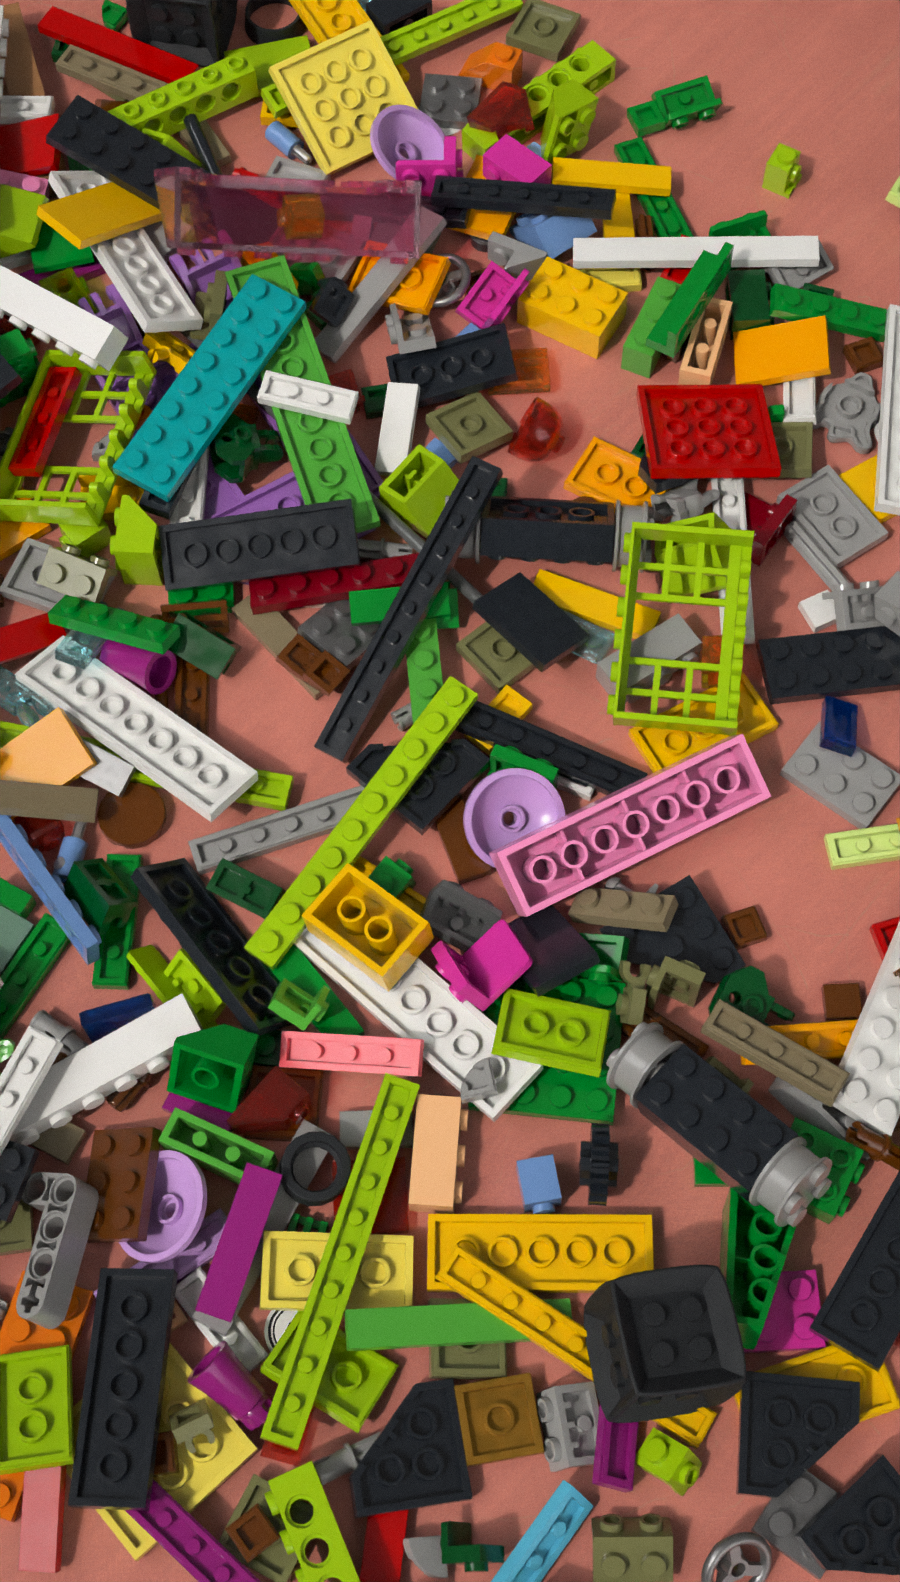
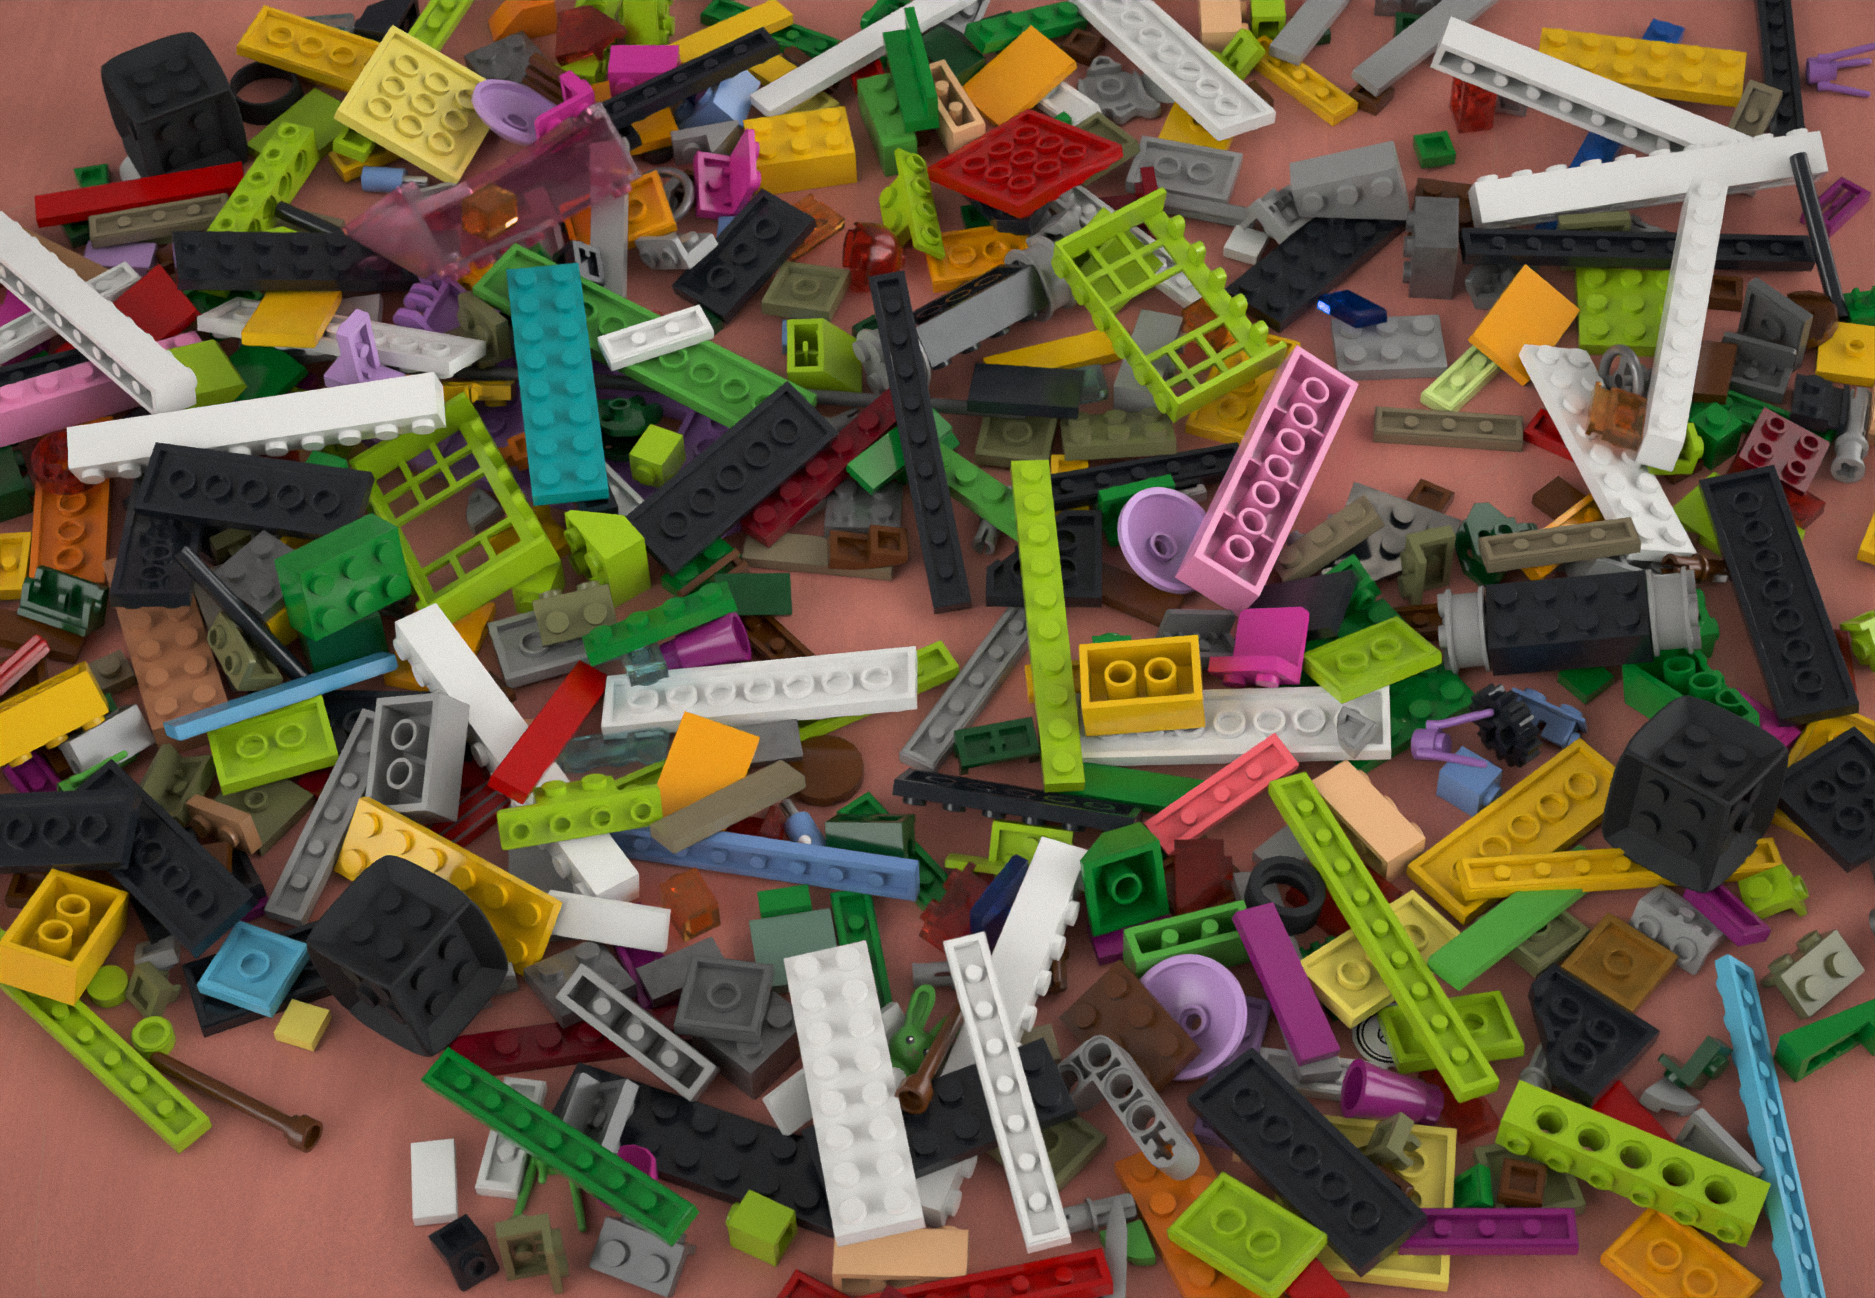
camera: 40 degrees left, 15 degrees down
red plate [8,367,82,477] -> none
bright green bracket [268,978,330,1031] -> none
white tile [375,382,421,476] -> none
olive plate [616,960,651,1025] -> none
none -> lavender tile [83,241,158,276]
none -> lavender bracket [323,309,406,387]
none -> reddish brown tile [522,52,566,105]
none -> lime brick [629,424,686,488]
none -> lime bracket [878,148,946,260]
none -> clear red bracket [918,861,1006,955]
none -> olive plate [1059,407,1177,461]
none -> dark tan tile [1373,406,1523,452]
none -> medium lavender plant [1411,708,1494,768]
none -> green tile [1453,1163,1494,1208]
none -> medium blue hinge [1512,687,1588,749]

